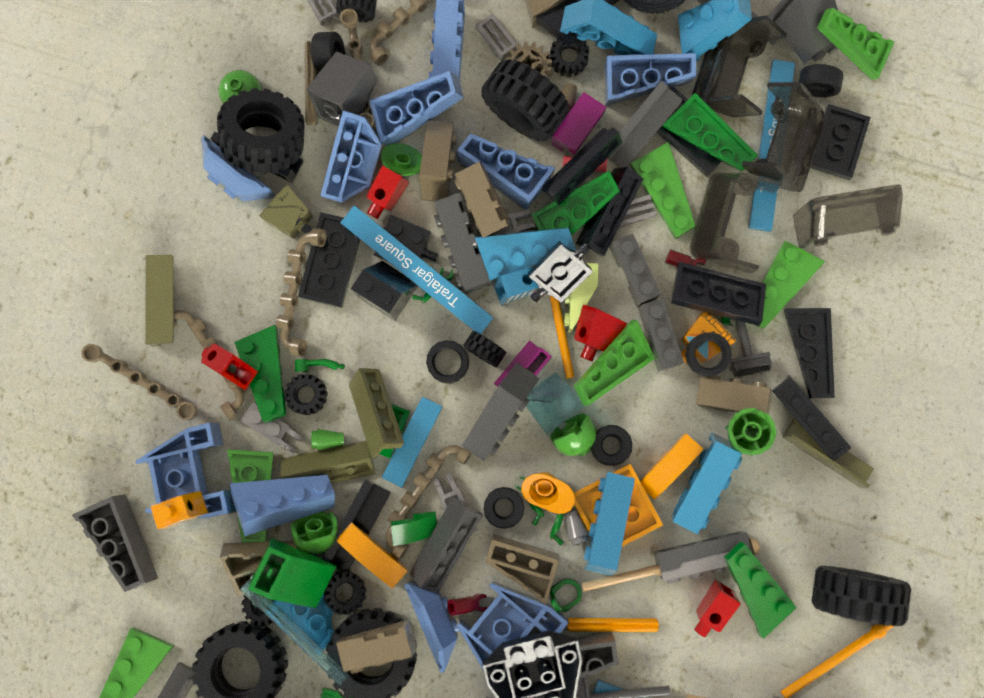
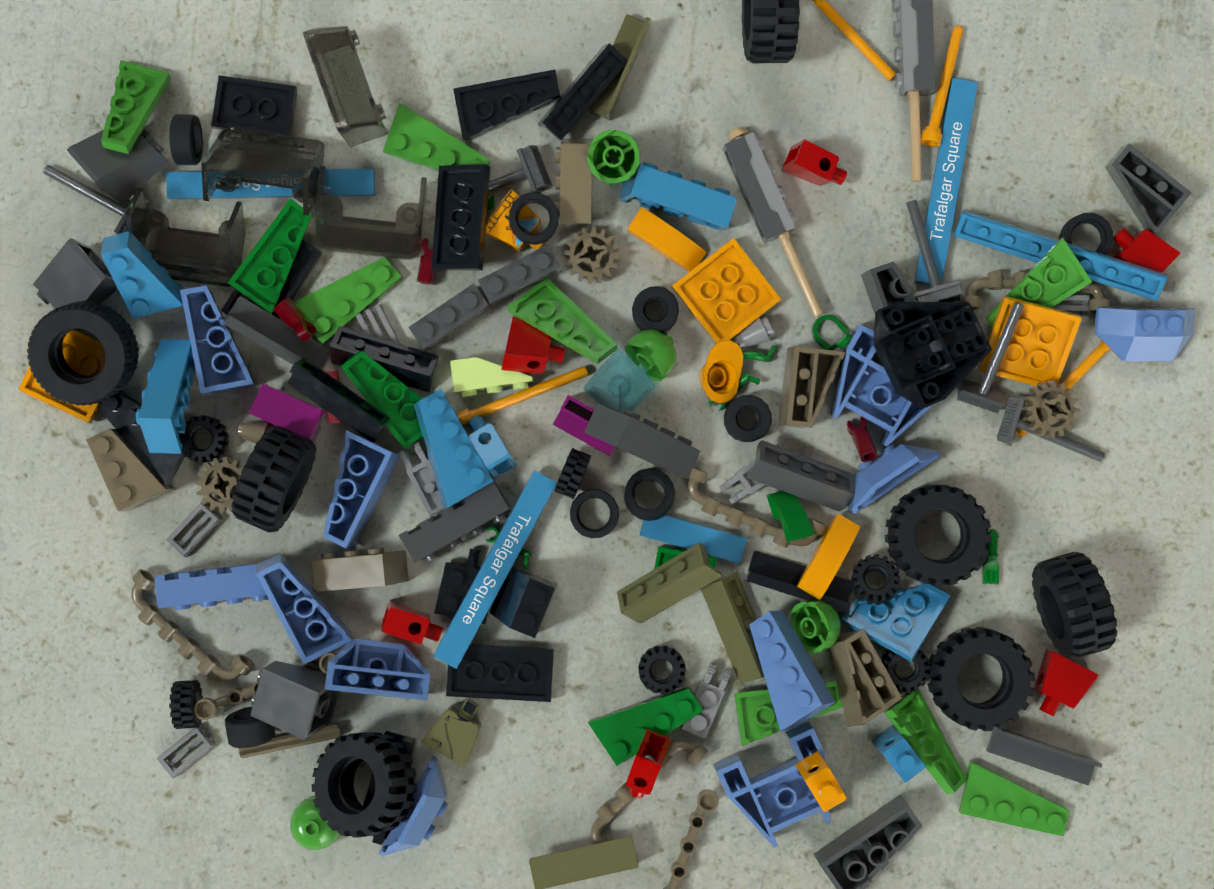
camera: 100 degrees left, 5 degrees up
clear light blue axle [240,579,348,685] -> none
green slope [248,538,336,608] -> none
dark tan bar [276,228,327,357] -> none
green piece [295,359,345,373] -> none
bright green cone [311,428,344,451] -> none
dark tan wedge [336,619,417,673] -> none
bright green dish [380,143,422,176] -> none
dark tan wedge [454,161,511,238] -> none
plate [528,241,593,303] -> none
light orange axle [567,618,659,632] -> none
dark azure wedge [584,472,635,576] -> none
green wing [724,542,797,639] -> none
none -> dark red bar [273,296,316,342]
none -> dark tan gear [564,227,620,284]
none -> black tyre [624,468,675,521]
none -> dark azure torso [871,725,926,783]
none -> bright green wing [884,690,967,795]

